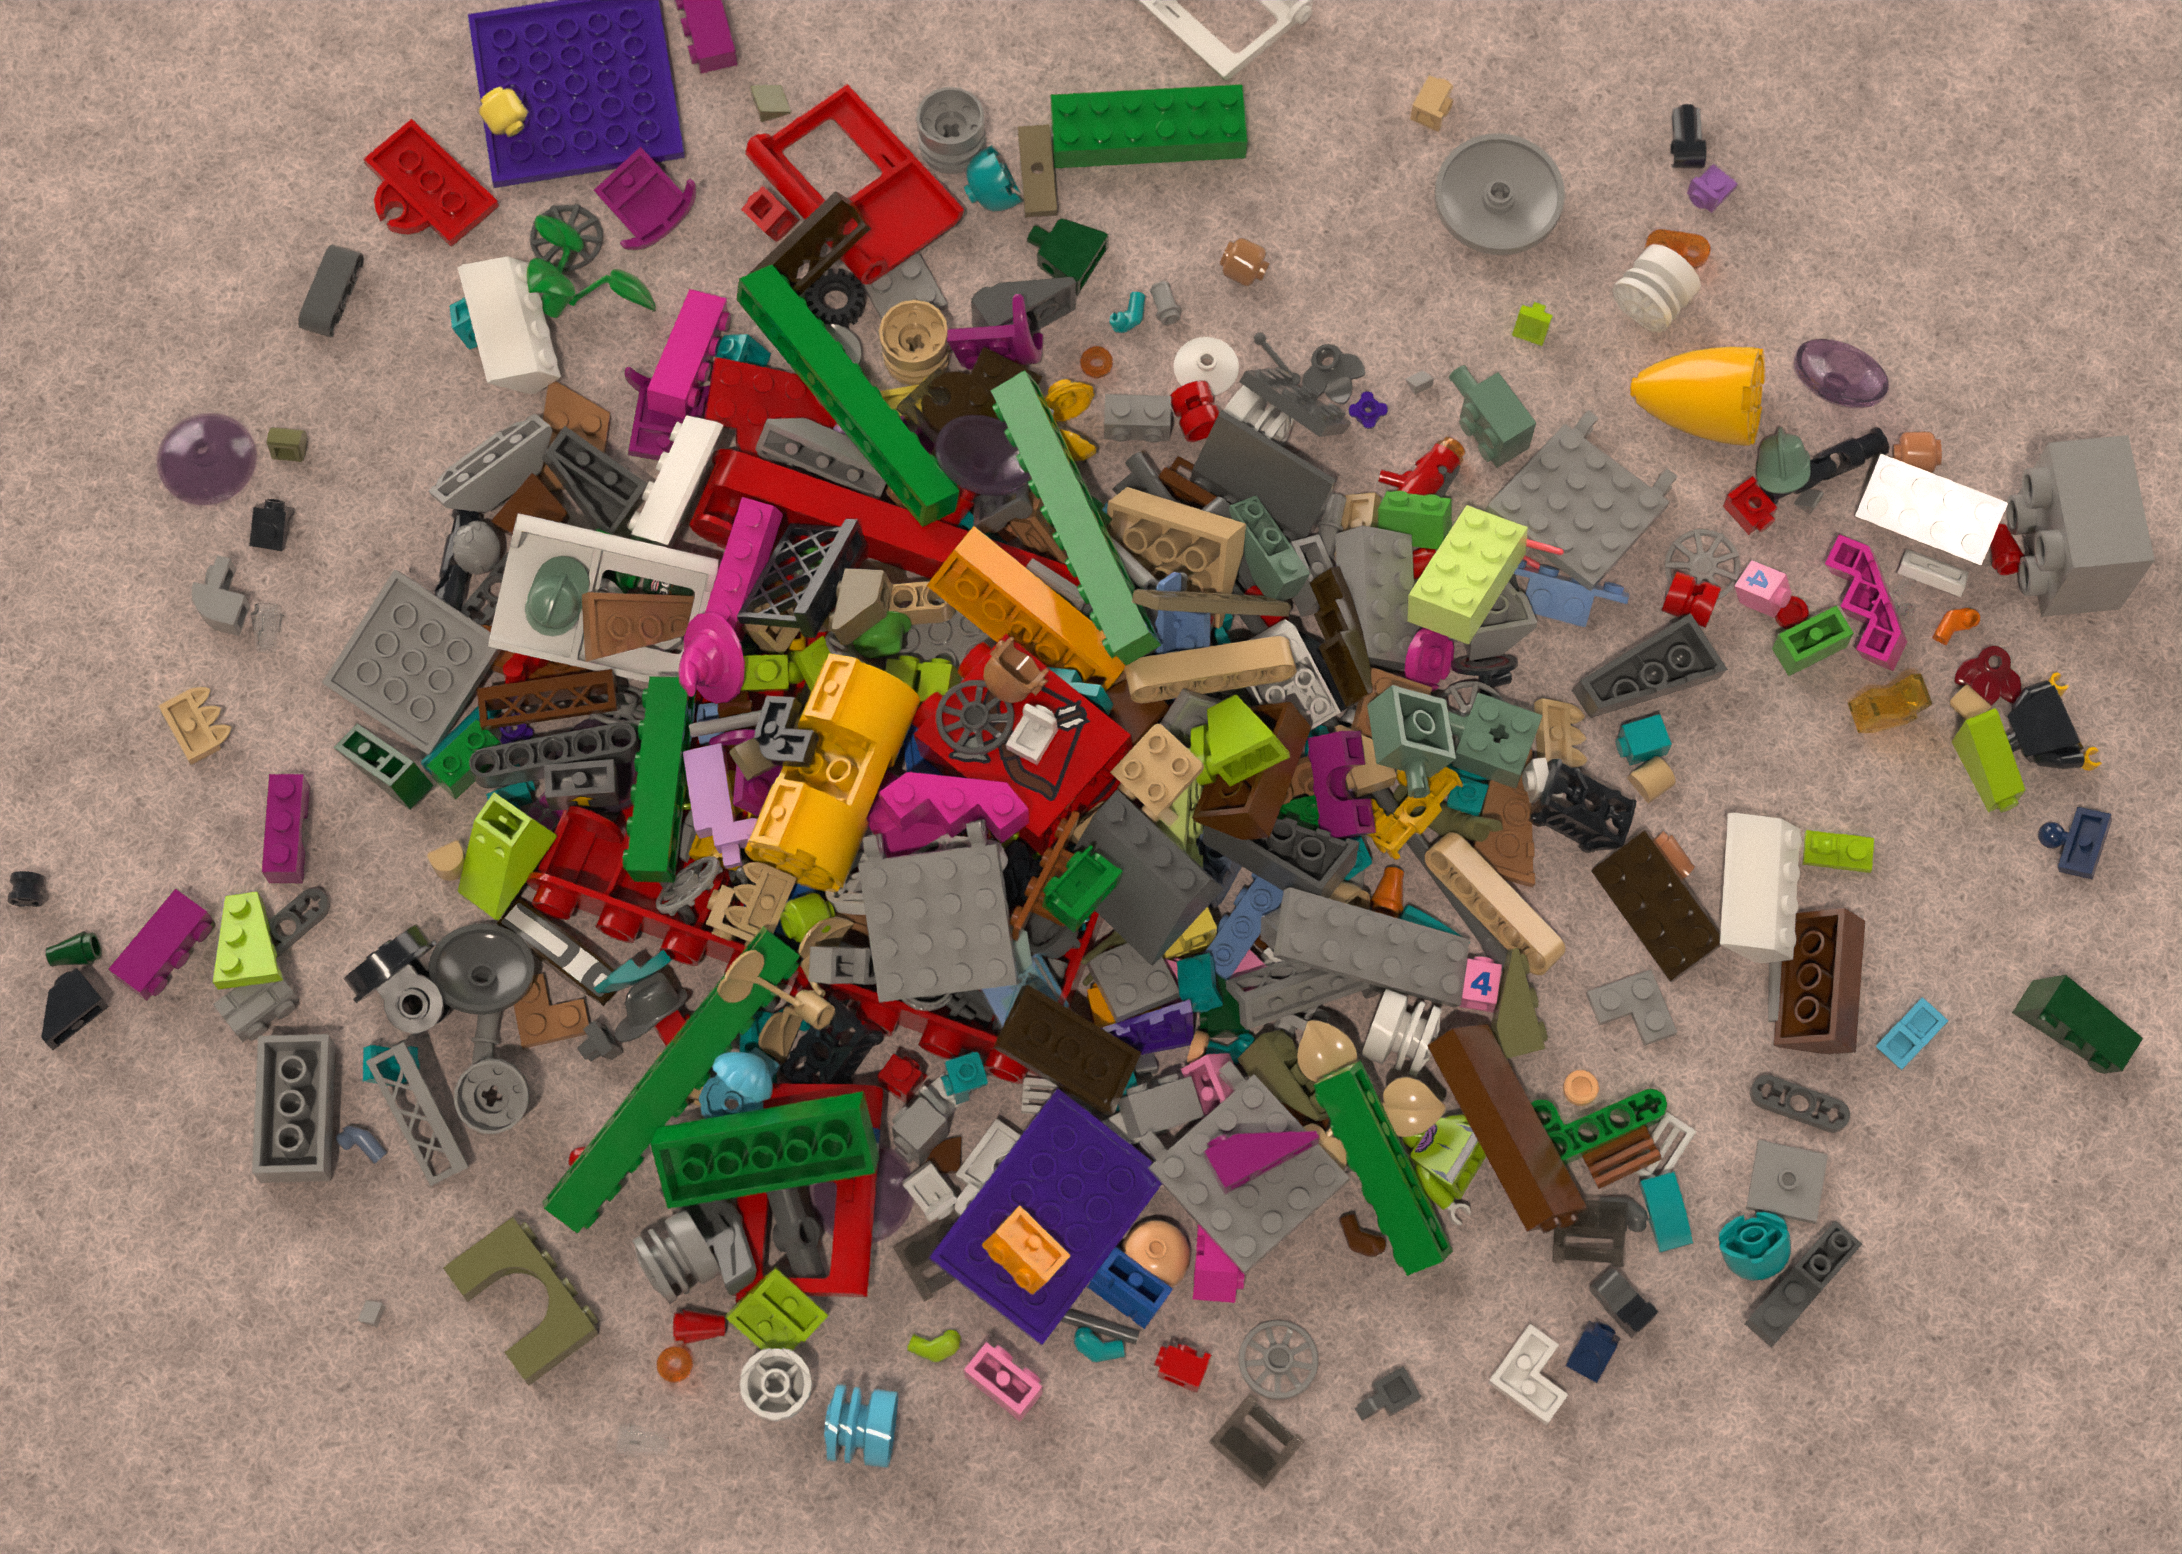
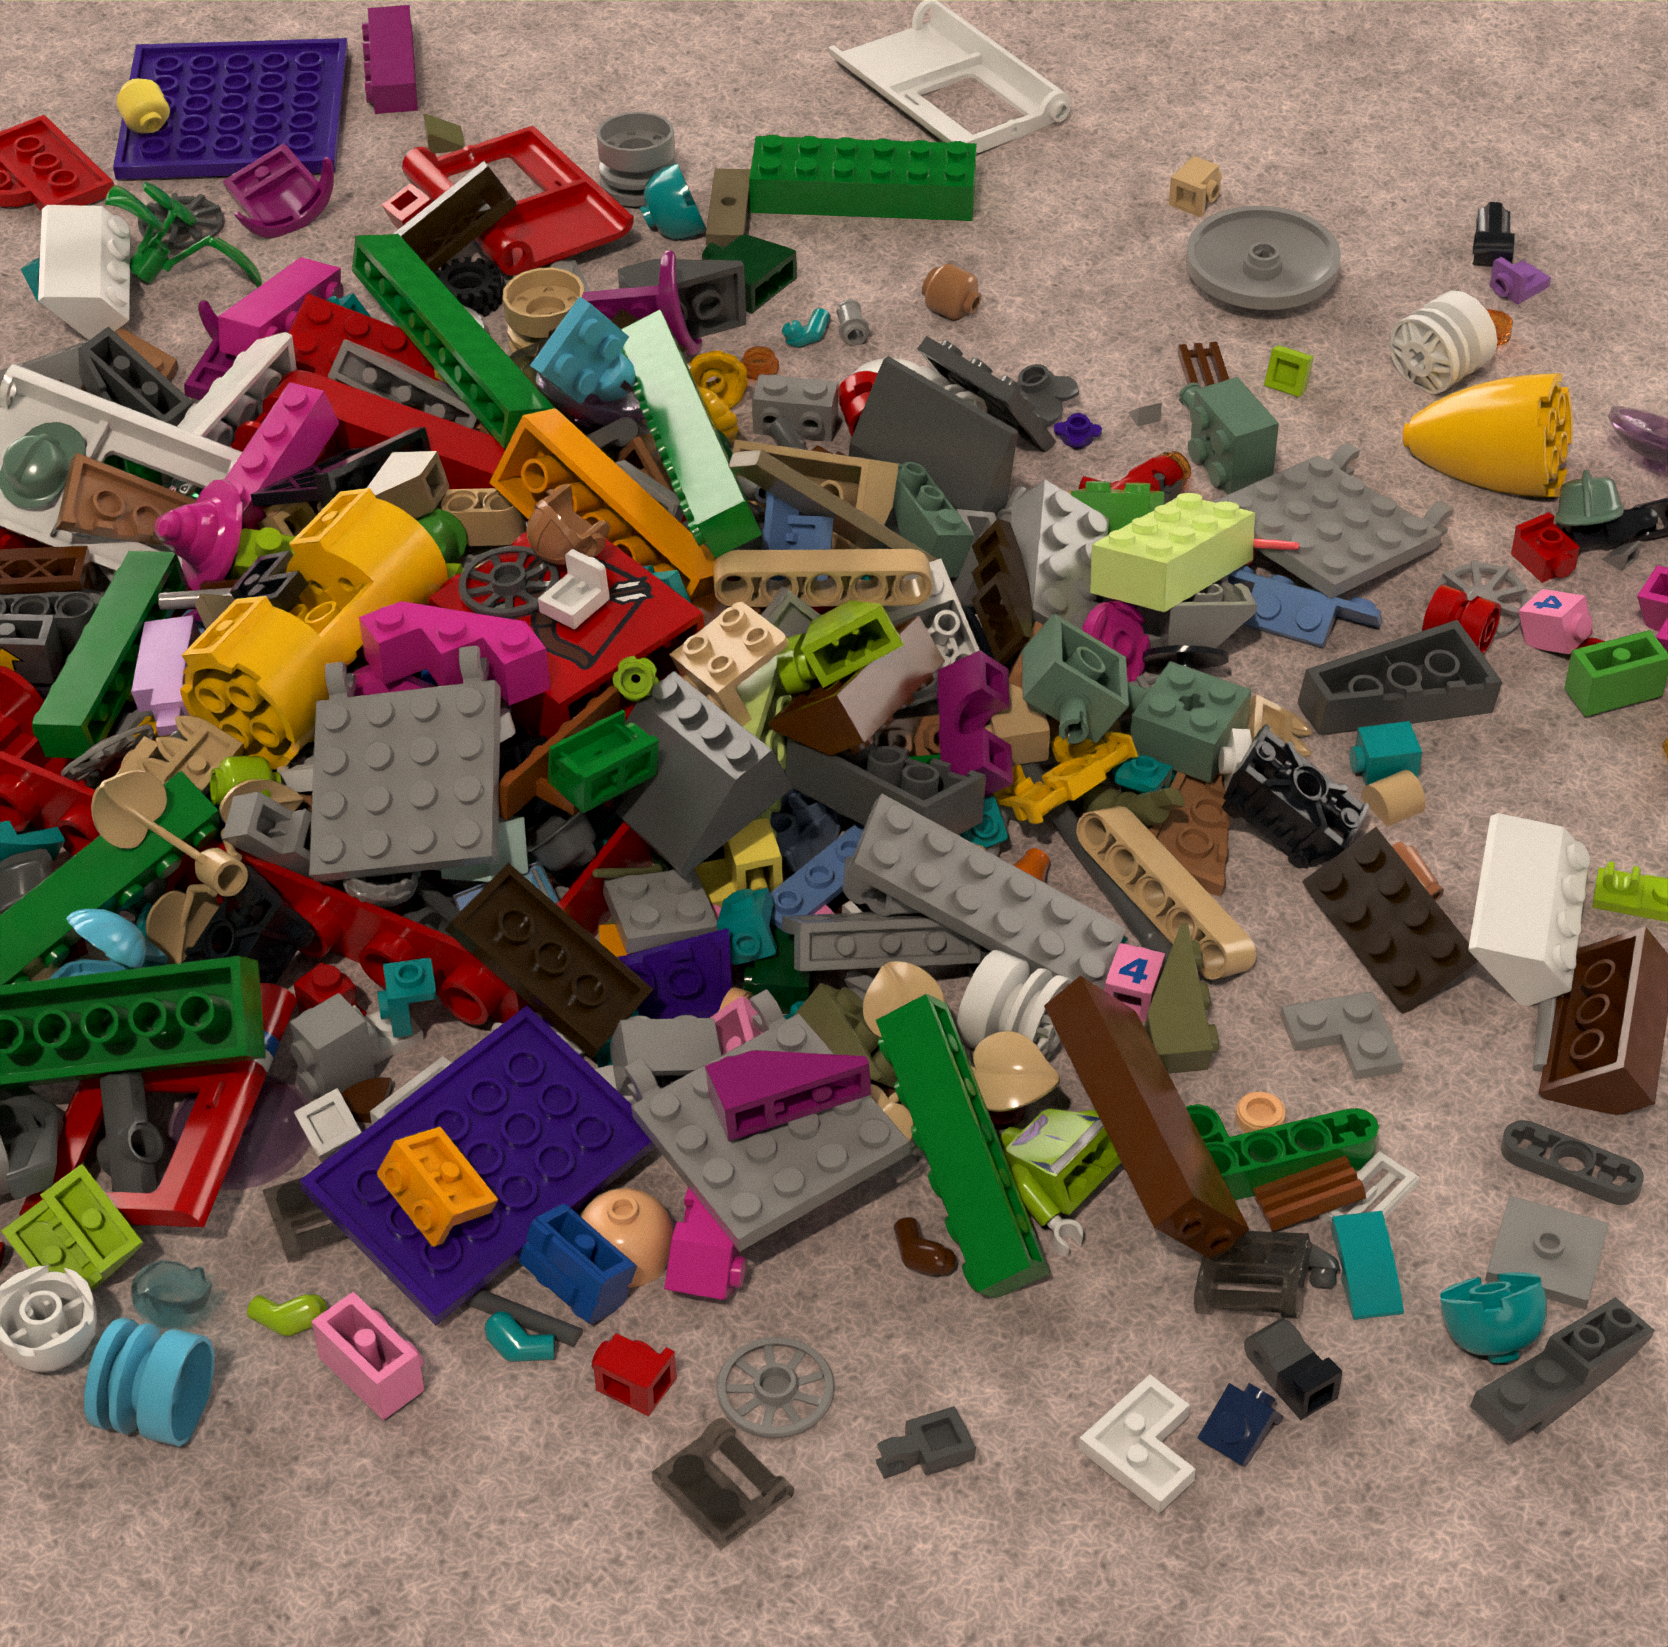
camera: 10 degrees right, 25 degrees down
none -> clear light blue hair [131,1260,212,1330]
none -> medium azure plate [530,296,636,405]
none -> lime plate [613,656,659,702]
none -> reddish brown tile [1178,341,1229,387]

